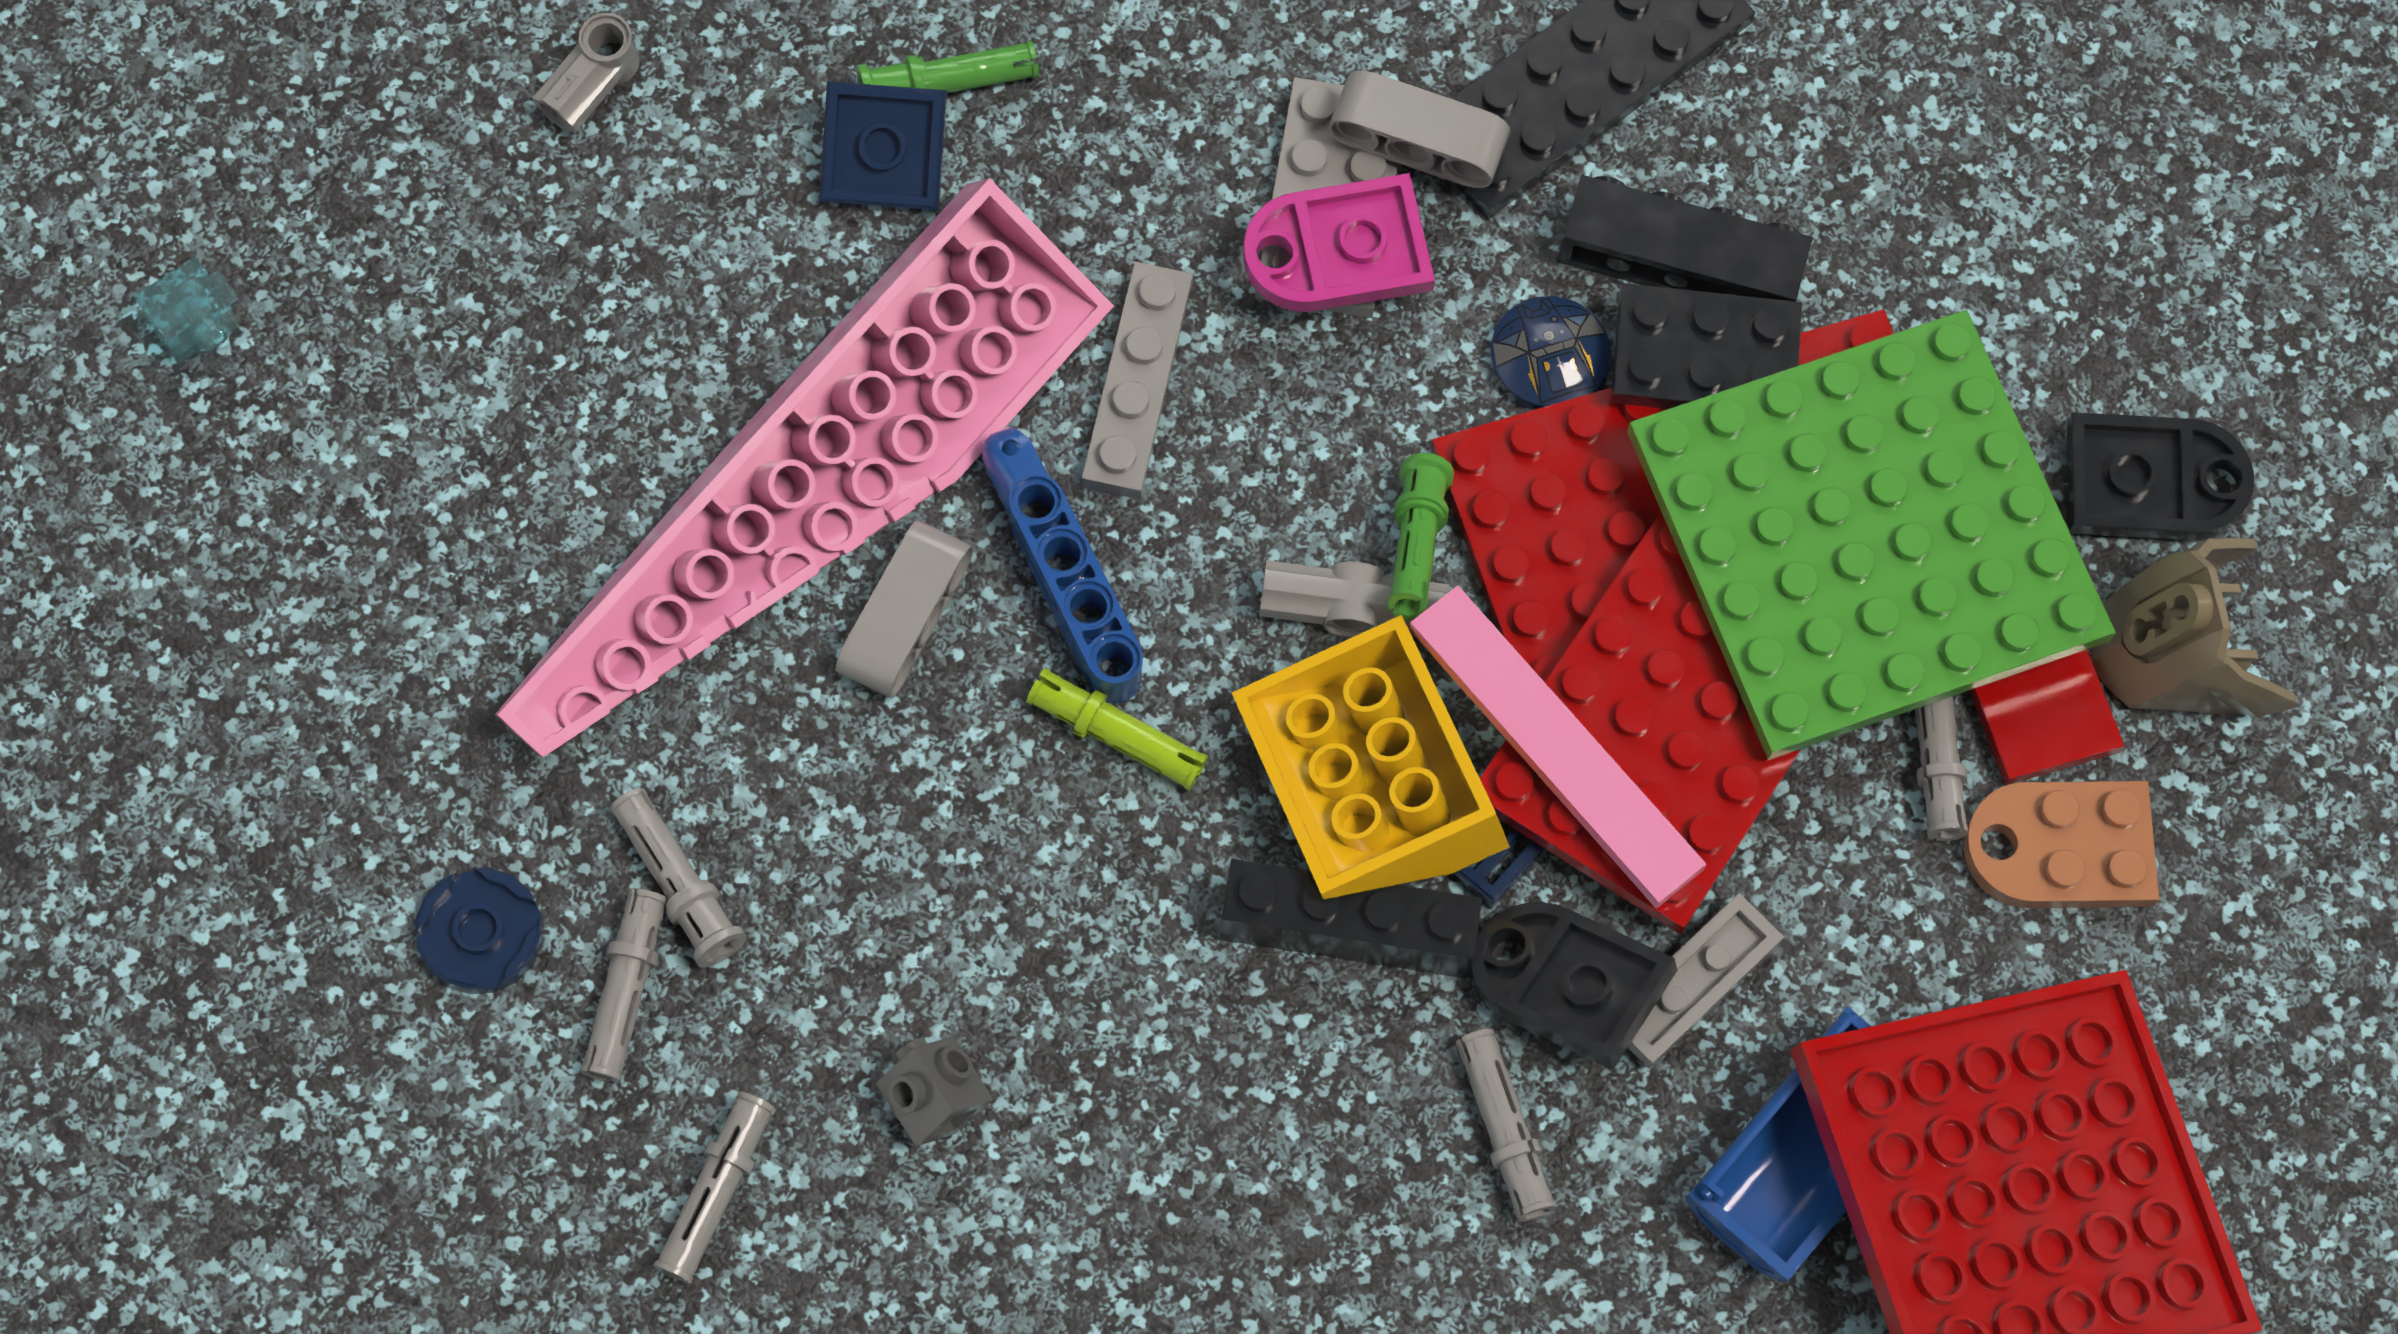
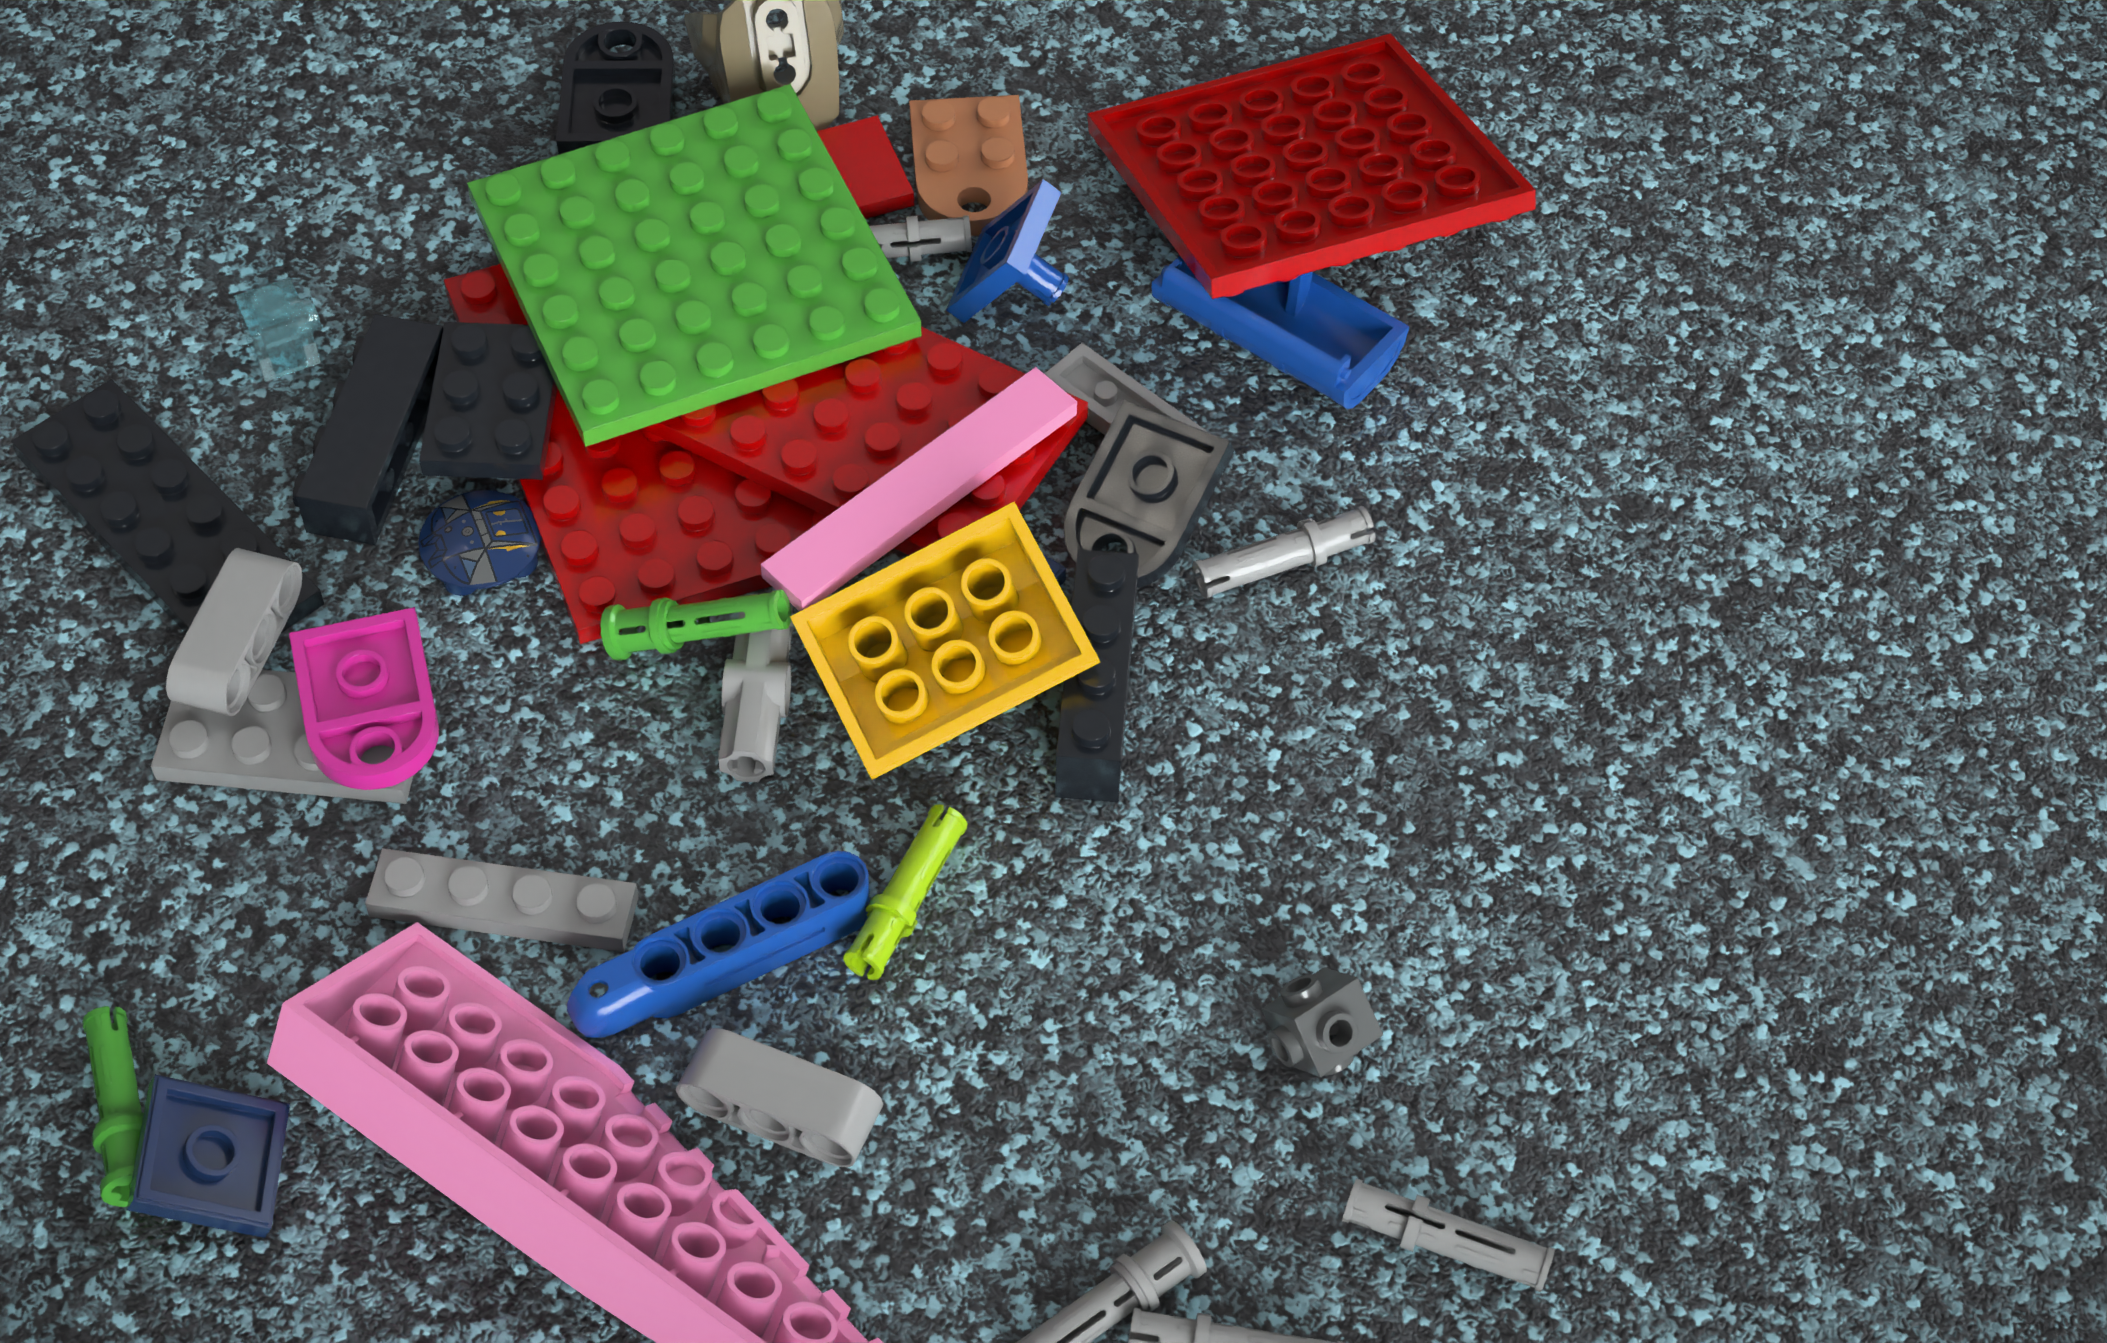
camera: 90 degrees left, 15 degrees down
none -> clear light blue brick [234,277,322,382]
none -> blue tile [946,179,1069,323]

